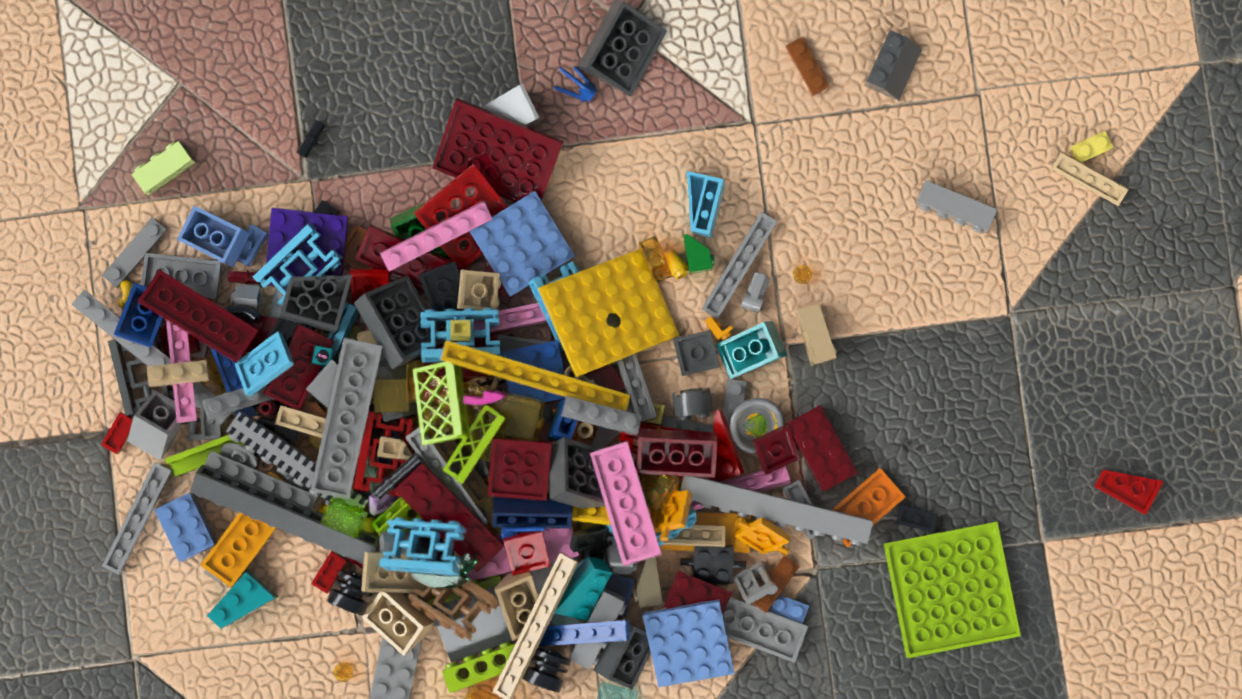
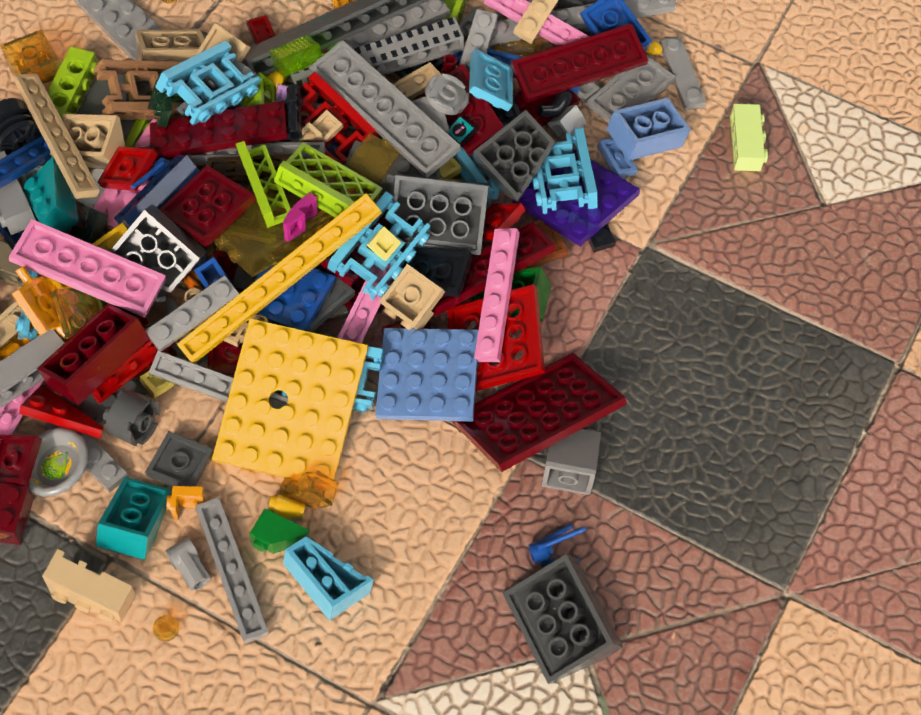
camera: 120 degrees right, 25 degrees down
dark red axle [228,270,261,285] -> none
black pin [296,120,326,159] -> none
black wheel [326,570,373,616] -> none
none -> light grey tile [425,74,469,115]

